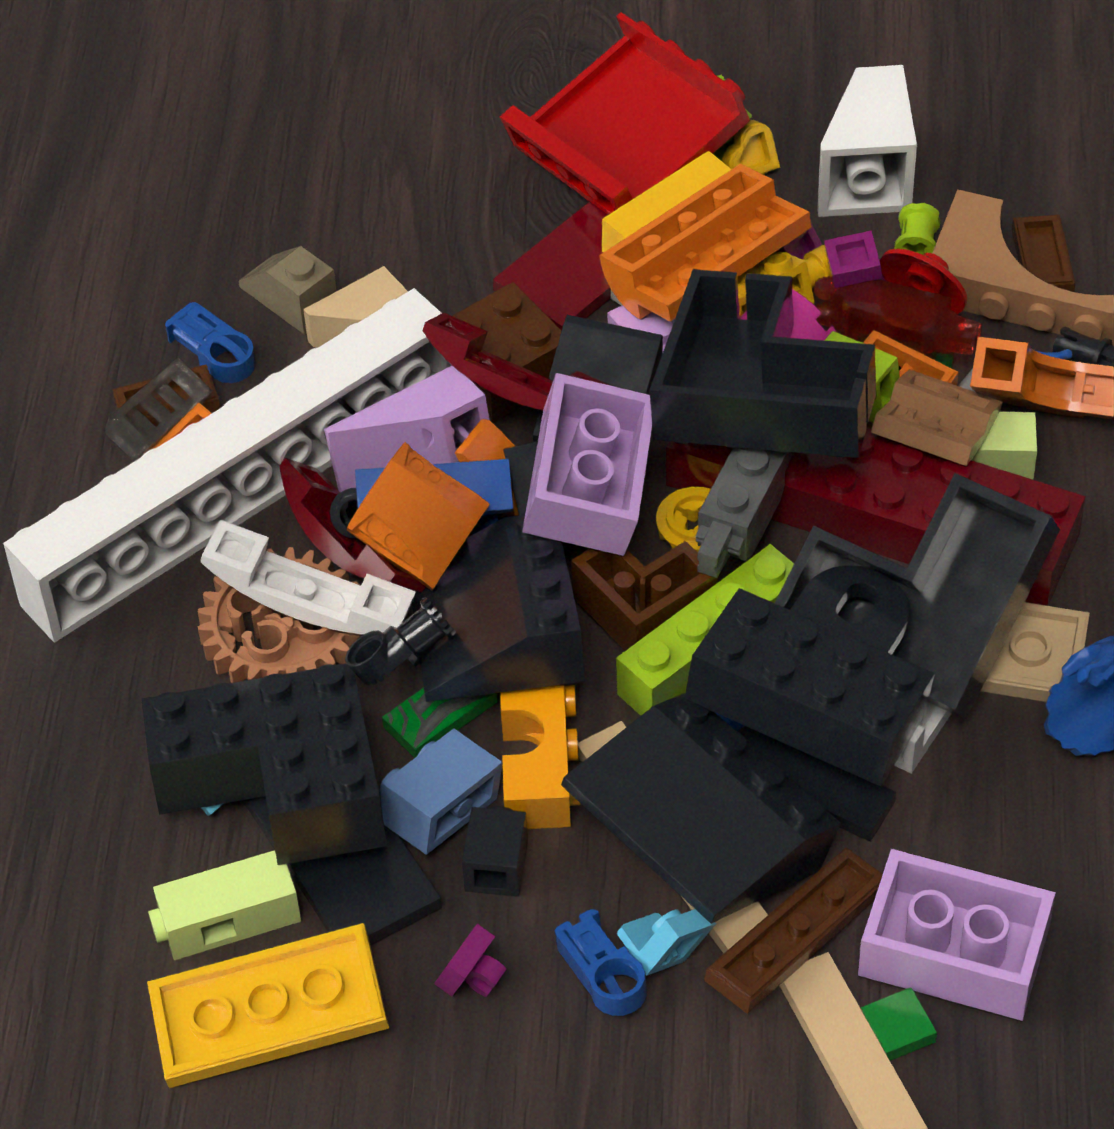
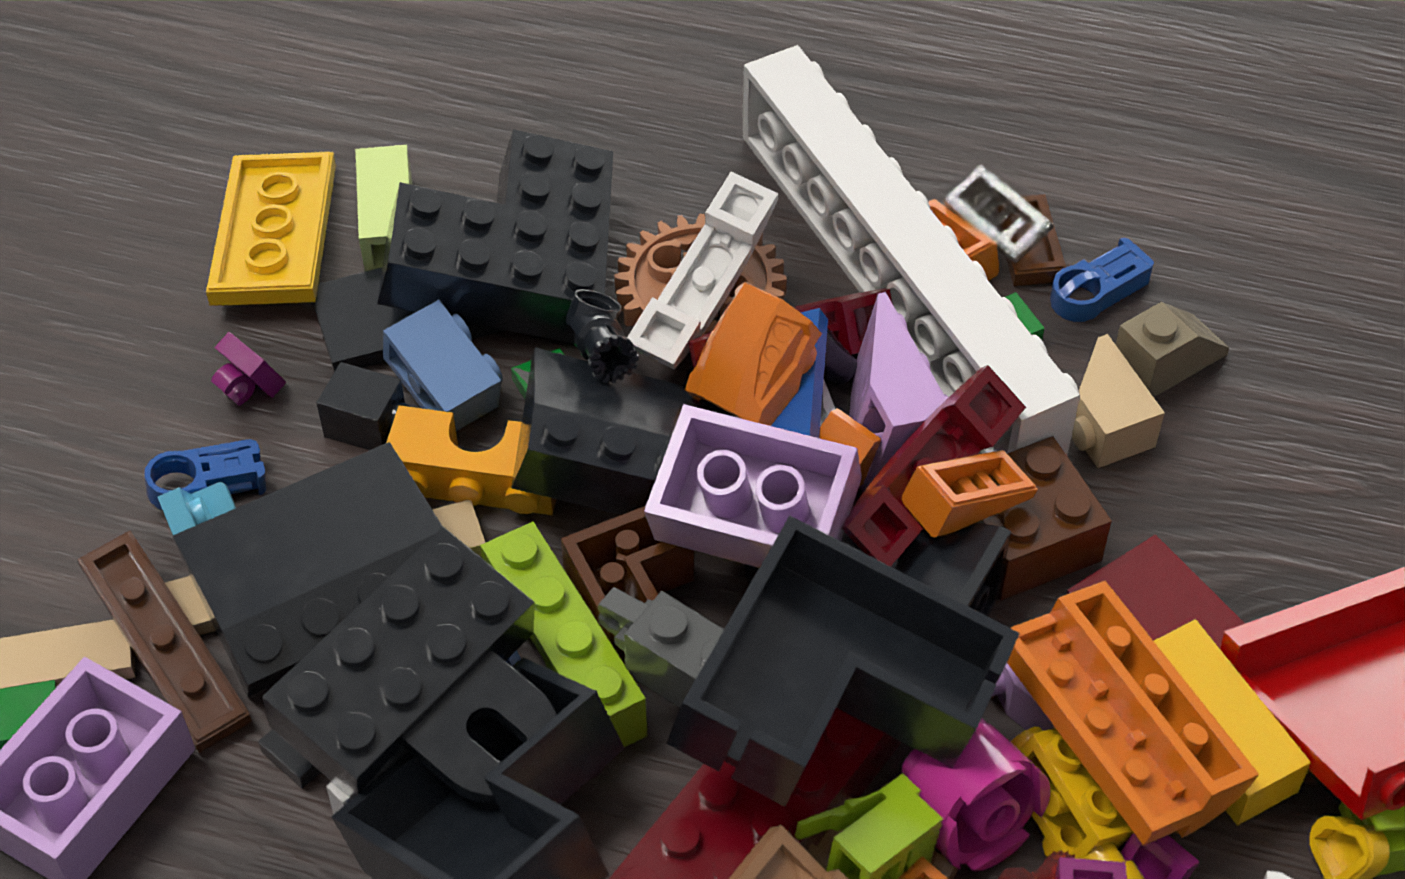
camera: 100 degrees right, 0 degrees up
none -> orange slope [902,450,1038,537]

